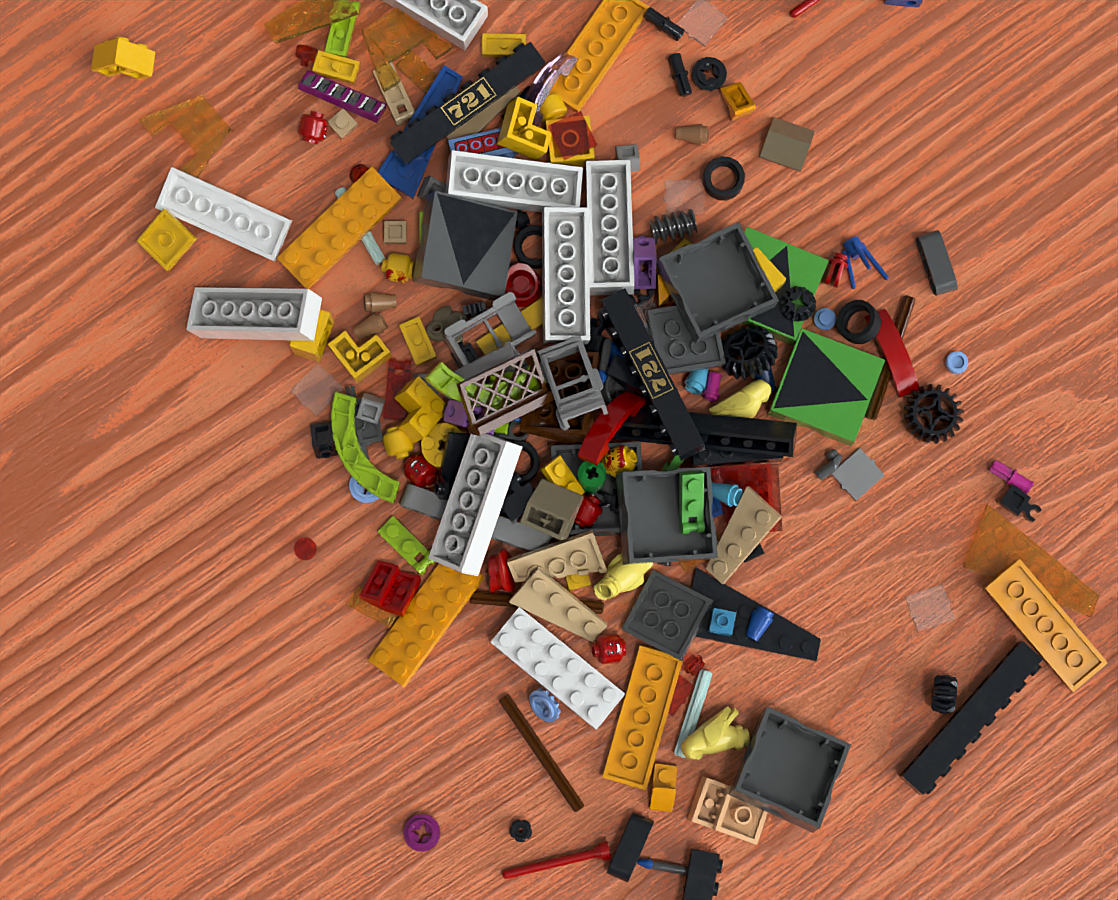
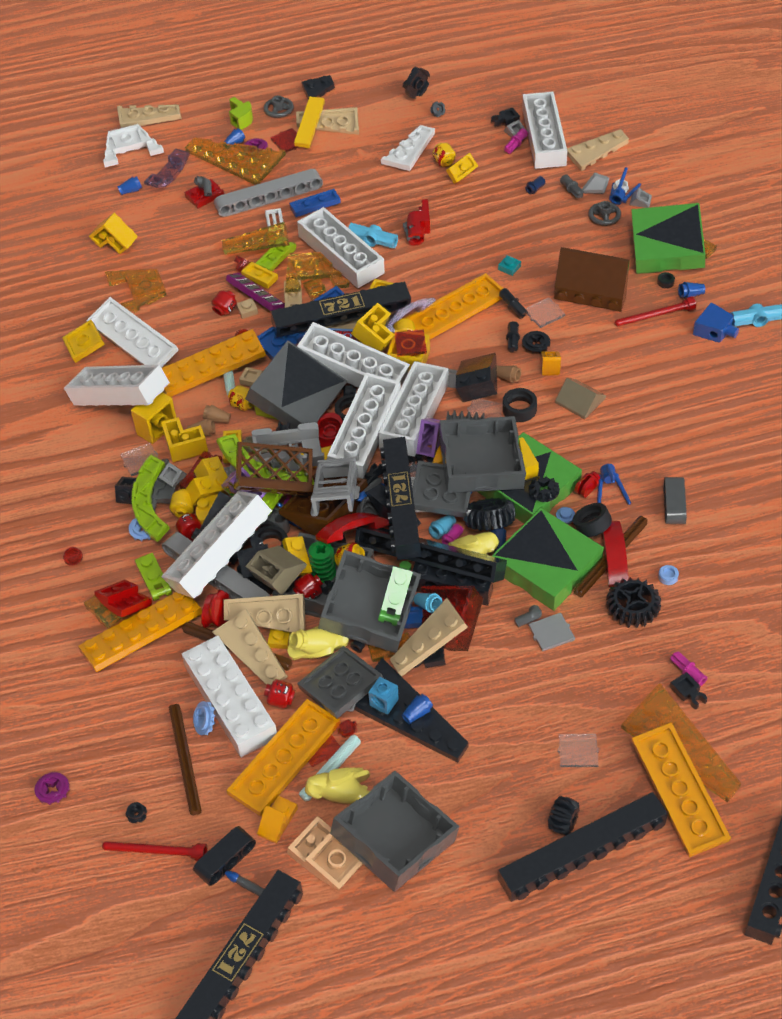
camera: 25 degrees right, 30 degrees down
none -> black slope [456,353,497,402]

